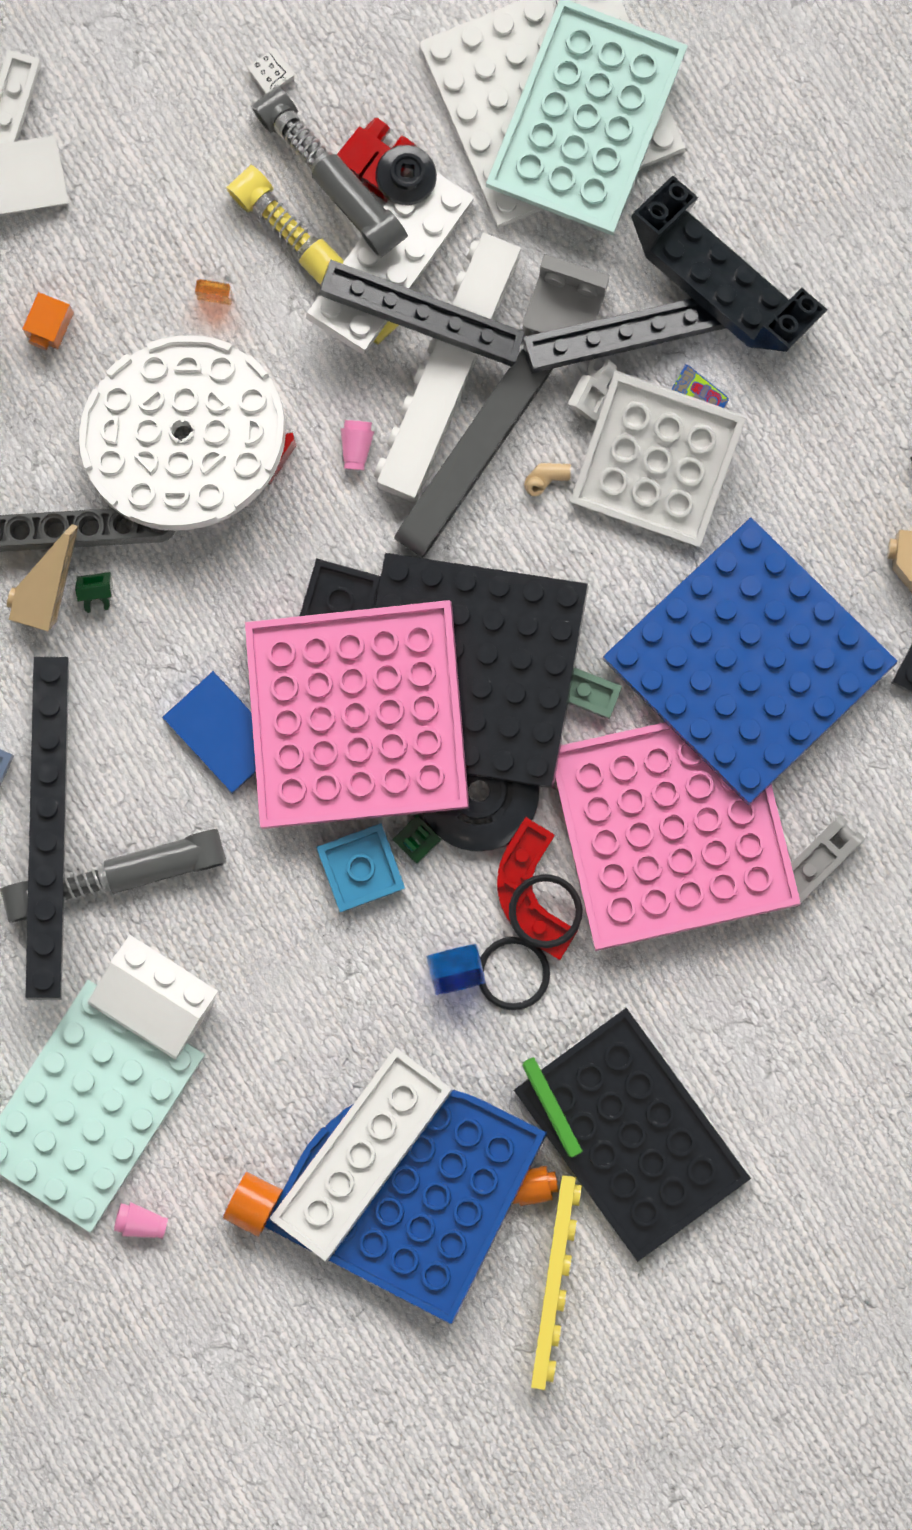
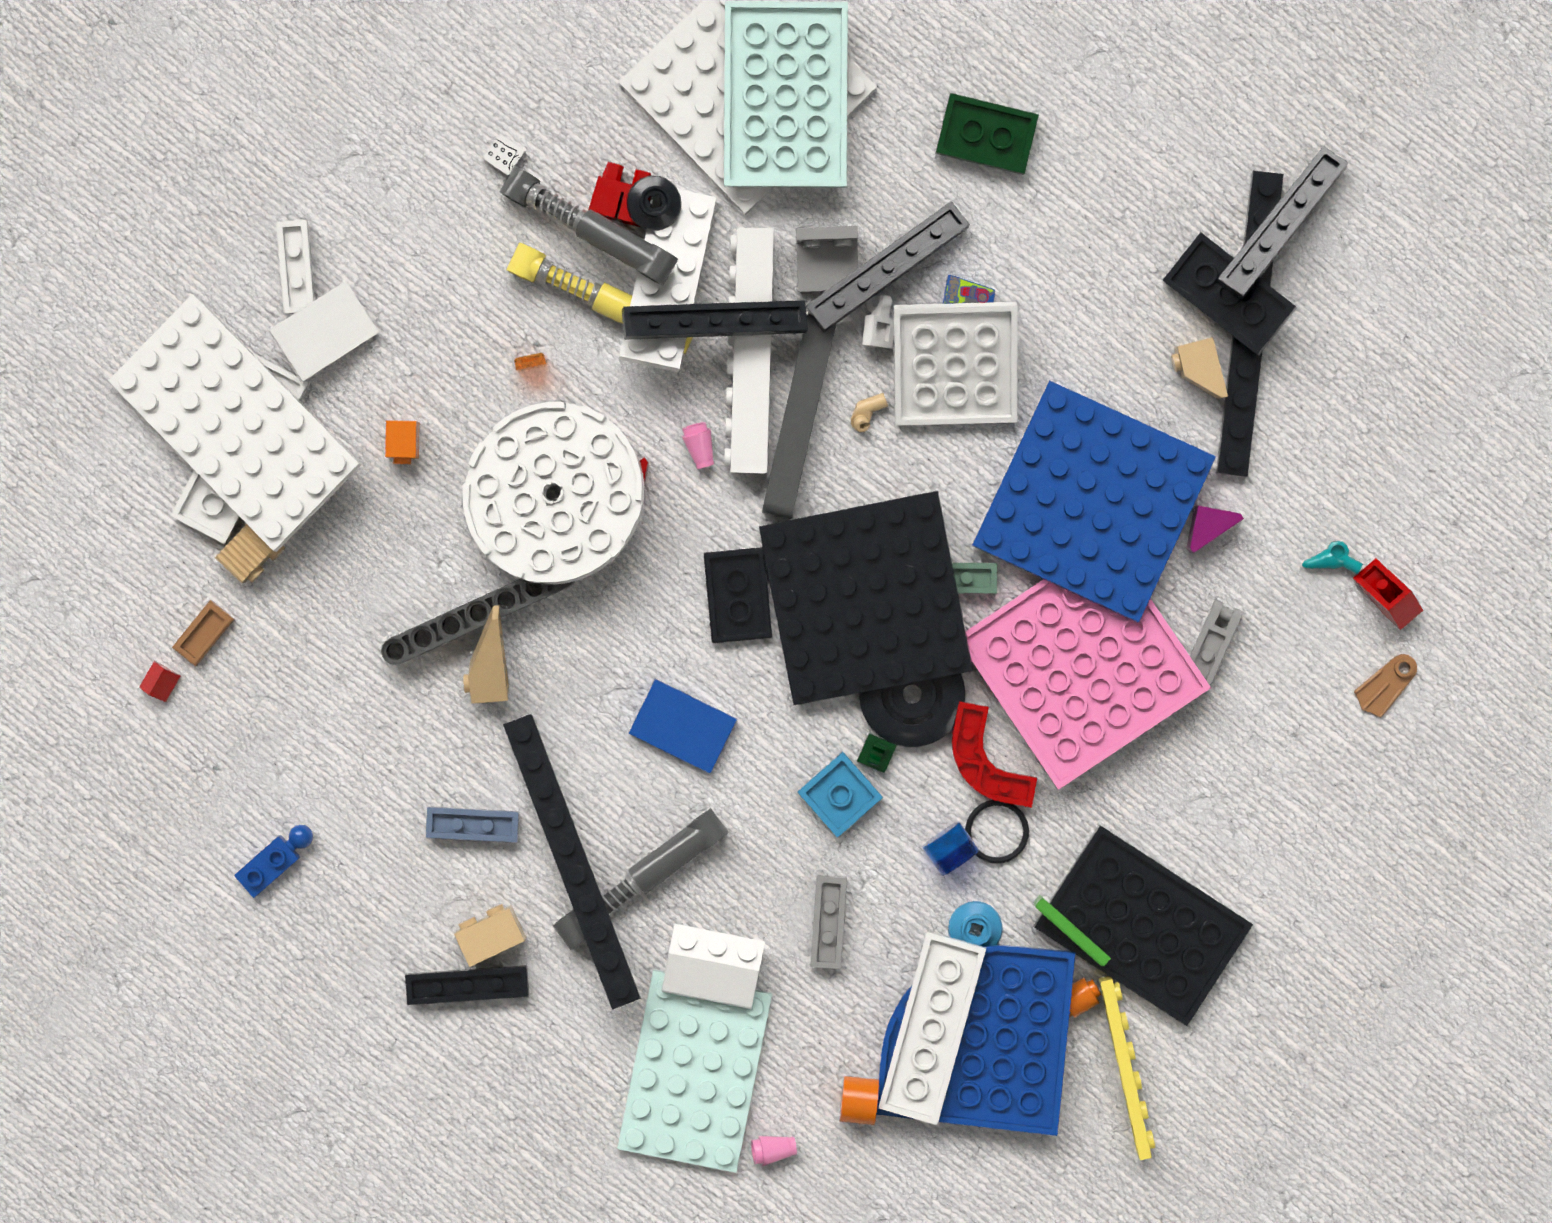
camera: 25 degrees left, 5 degrees up
dark green tile [75,572,113,613] -> none
bright pink plate [245,600,469,829] -> none
black tyre [509,874,583,948] -> none
black slope [631,176,828,352] -> none
none -> light grey plate [810,875,847,969]
none -> dark green plate [935,93,1039,175]
none -> dark azure piece [948,901,1003,946]
none -> magenta slope [1187,505,1244,553]

